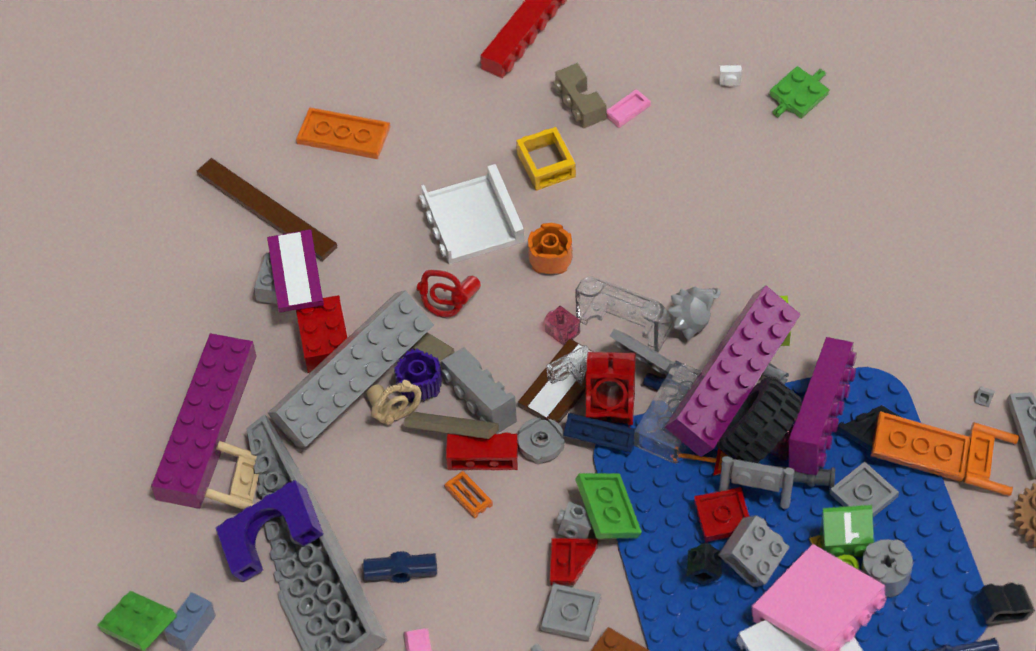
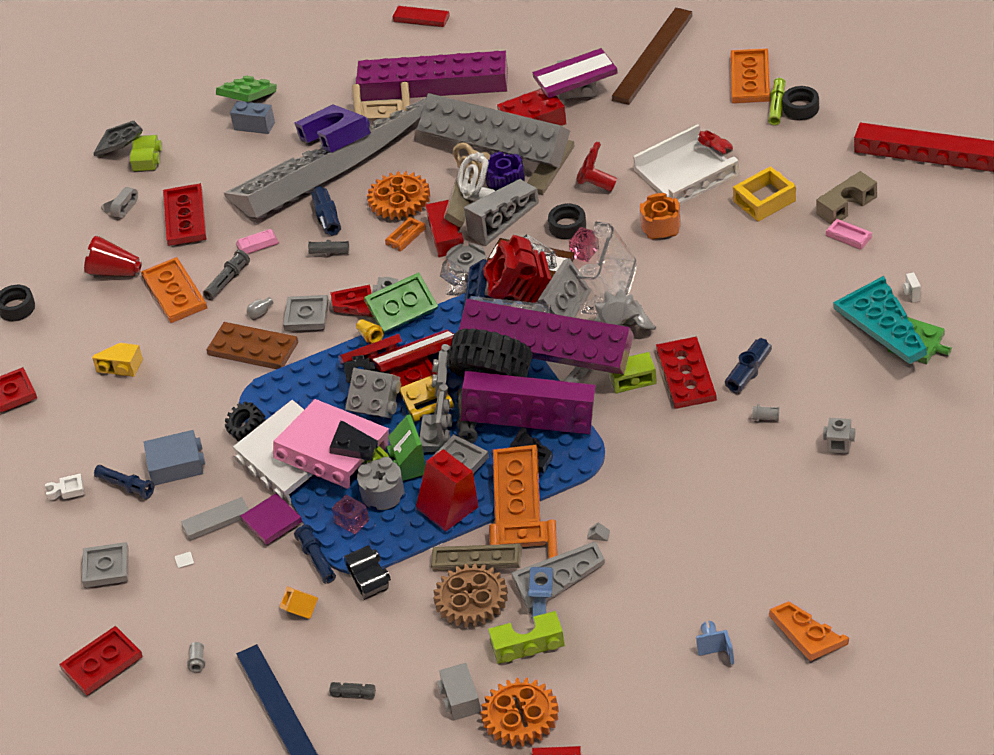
camera: 80 degrees right, 10 degrees down
none -> dark grey pin [308,240,349,255]
none -> black wing [330,421,378,461]
none -> clear pink brick [332,495,369,534]
none -> red plate [338,334,402,364]
none -> yellow cone [356,319,383,344]
none -> orange gear [367,171,431,220]
none -> red tile [370,329,454,372]
none -> red tile [392,6,450,27]
none -> yellow plate [400,374,454,422]
none -> red slope [416,449,479,532]
none -> light grey bracket [420,391,452,452]
none -> dark tan tile [431,544,522,571]
none -> clear slope [440,258,468,296]
none -> white piece [457,152,495,201]
none -> black tyre [548,203,586,240]
none -> red plate [656,336,717,409]
none -> red plate [698,130,733,154]
none -> dark blue piece [725,338,772,393]
none -> light grey pin [752,404,779,422]
none -> lime pin [768,78,786,125]
none -> black tyre [782,86,819,120]
none -> light grey brick [823,418,855,454]
none -> teal wing [833,276,927,364]

